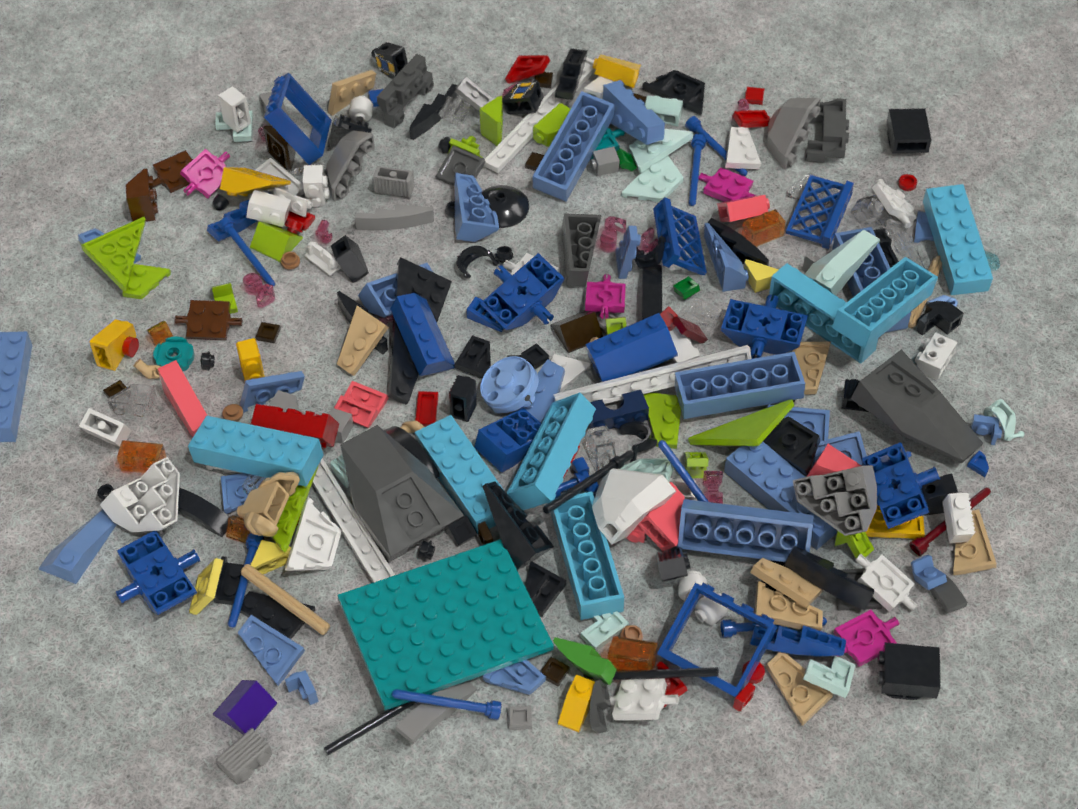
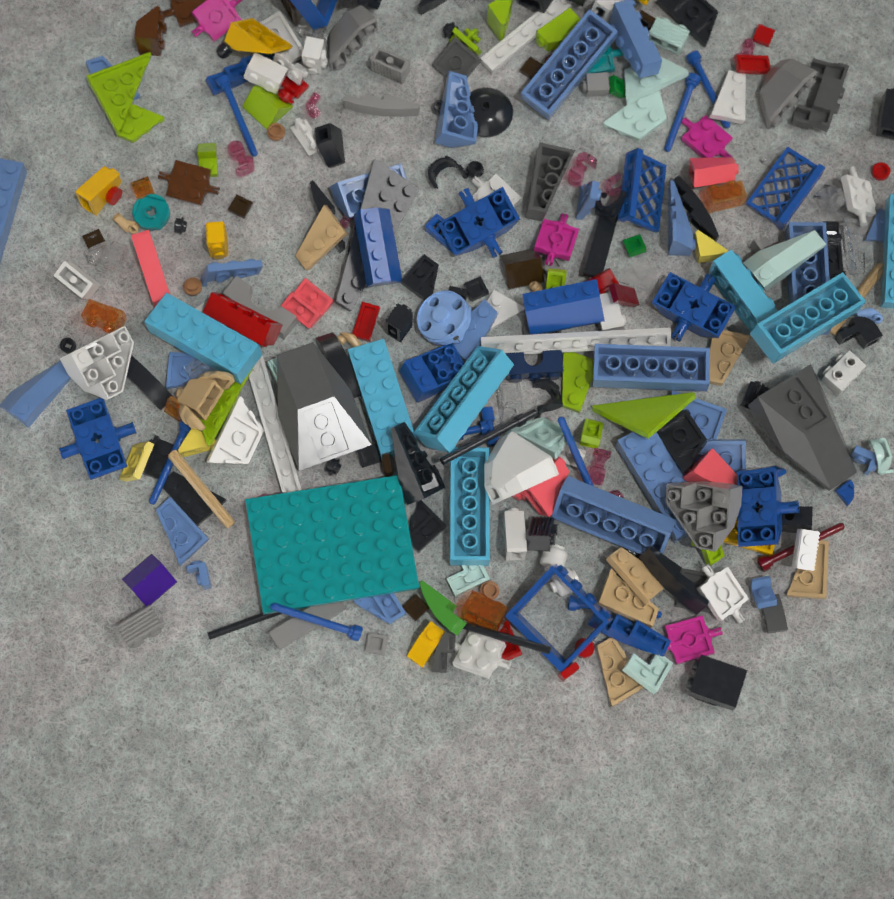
camera: 10 degrees right, 20 degrees up
none -> white slope [504,508,527,561]

